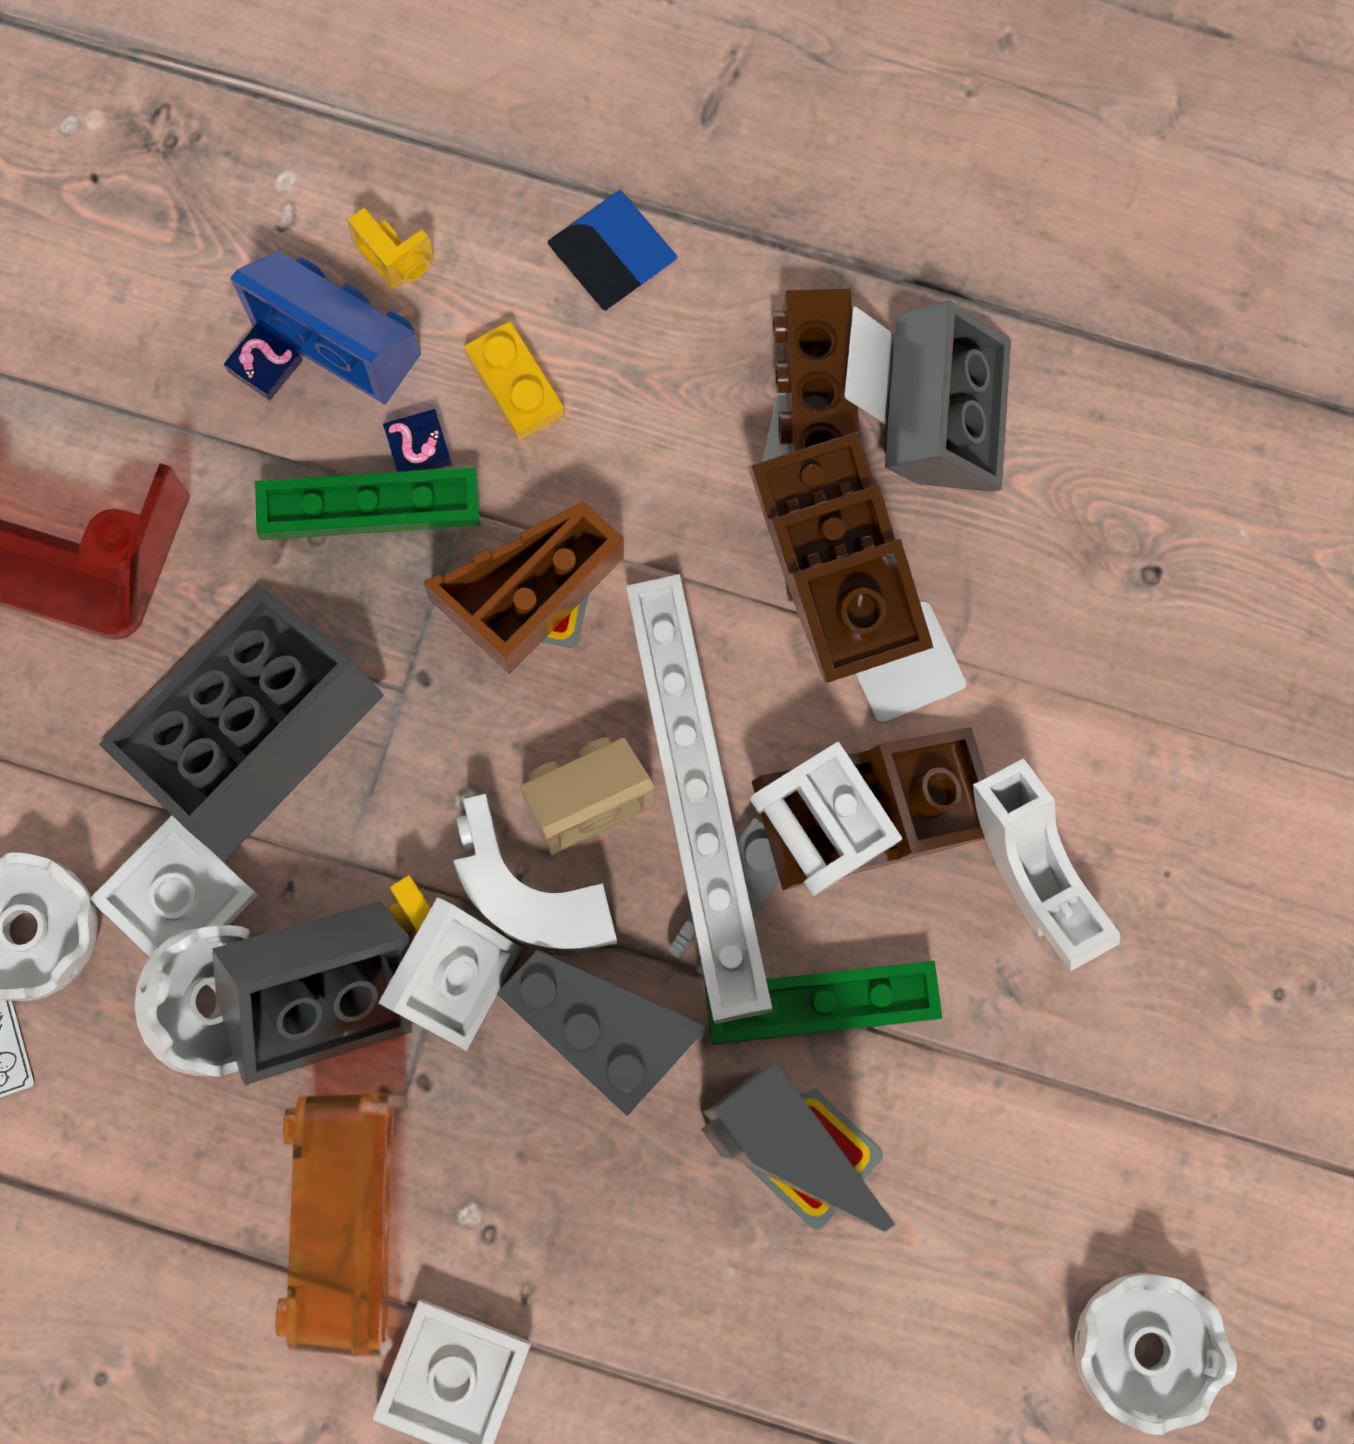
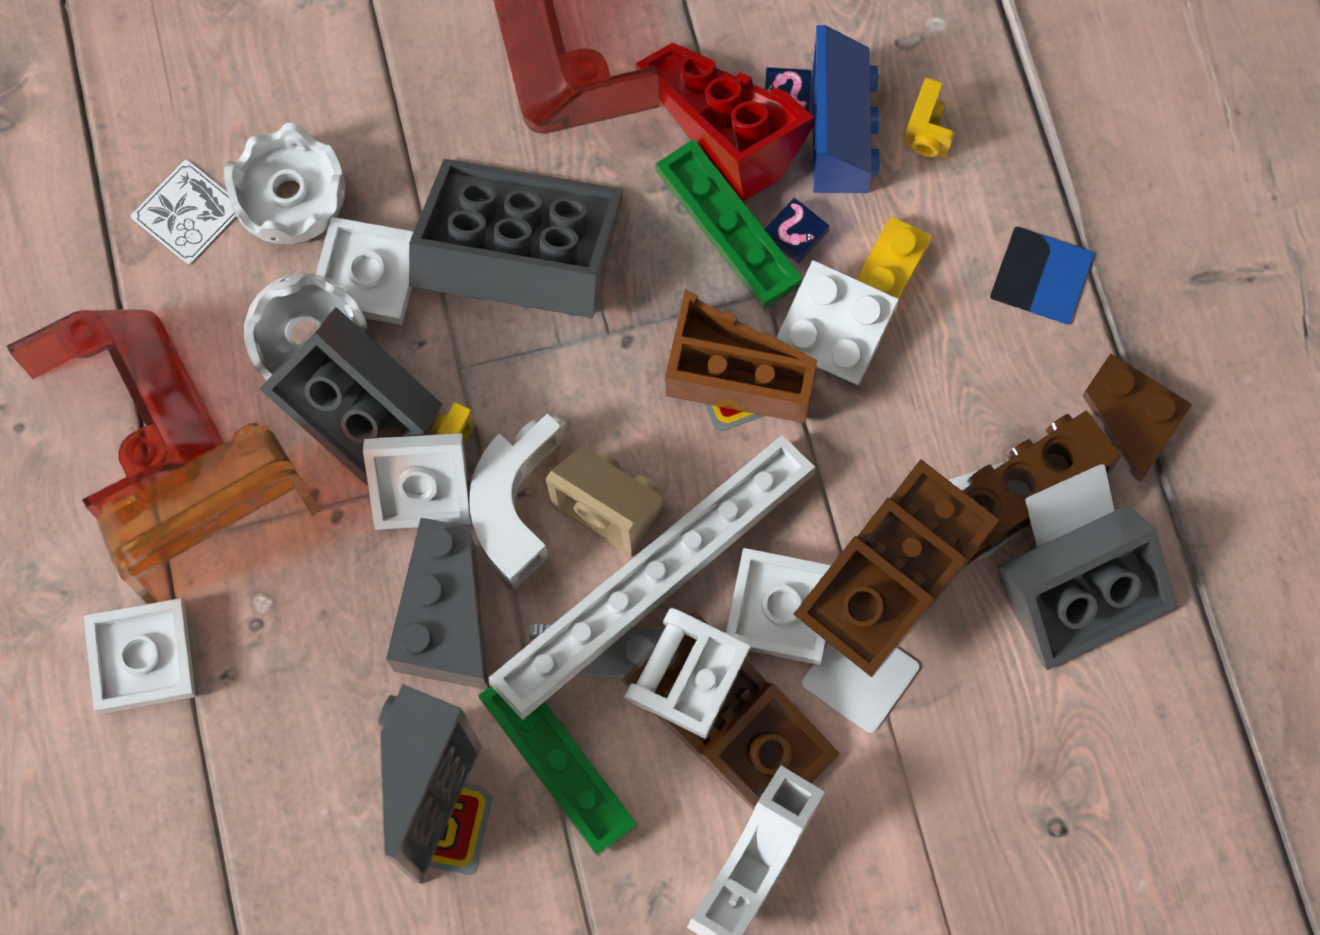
camera: 70 degrees right, 5 degrees down
none -> clear red windscreen [7,309,227,529]
none -> red wedge [635,42,815,201]
none -> white plate [726,548,831,665]
none -> white plate [776,260,899,386]
none -> reddish brown wing [1083,353,1192,482]

